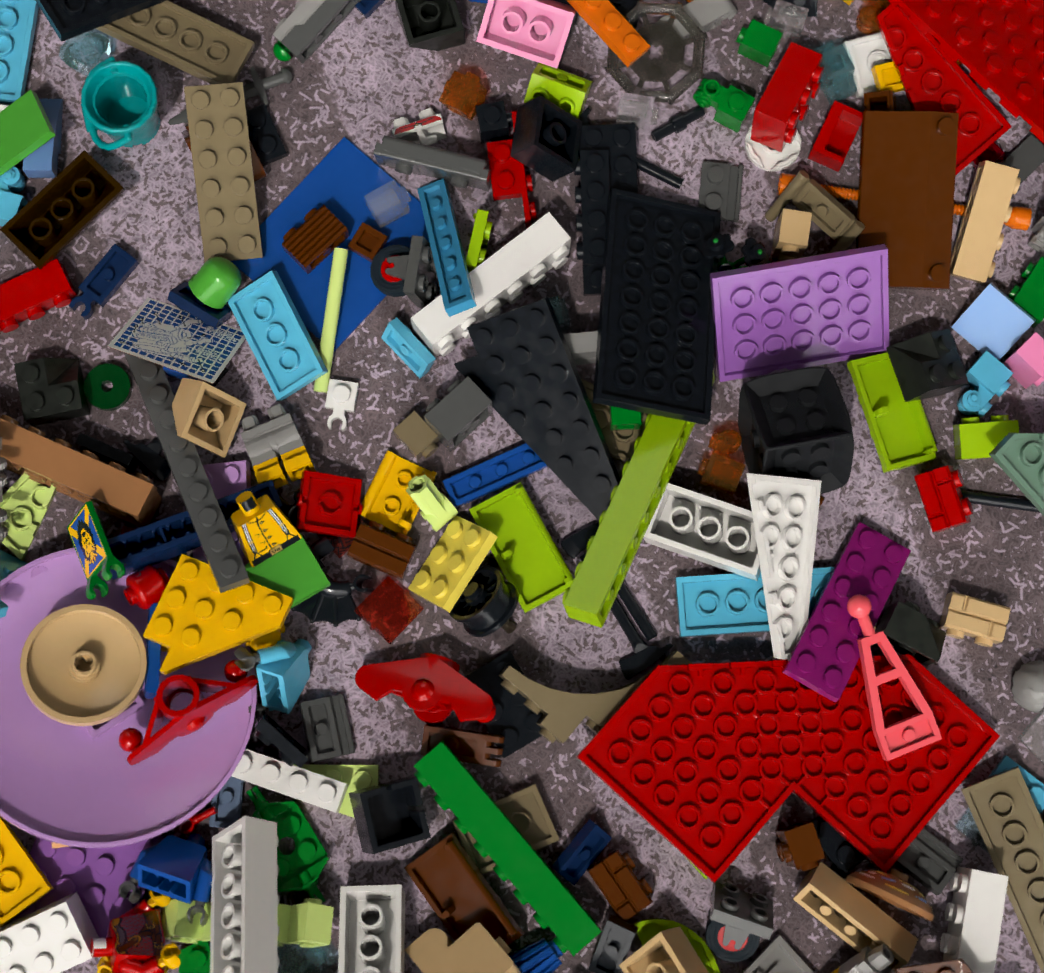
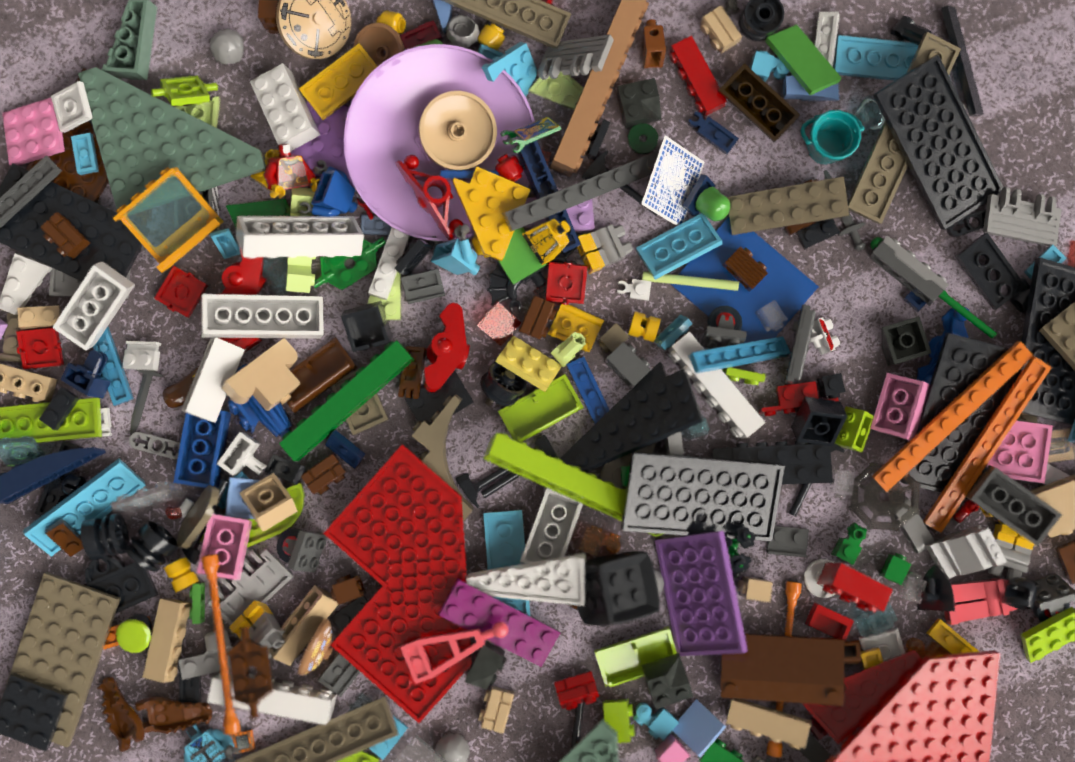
camera: 90 degrees right, 5 degrees up
tan slope [172,378,247,458] -> none
reddish brown plate [348,222,388,263] -> none
clear orange brick [438,71,488,121] -> none
black bar [651,106,705,142] -> none
dark tan plate [765,170,865,253] -> none
none -> yellow wheel [628,311,661,343]

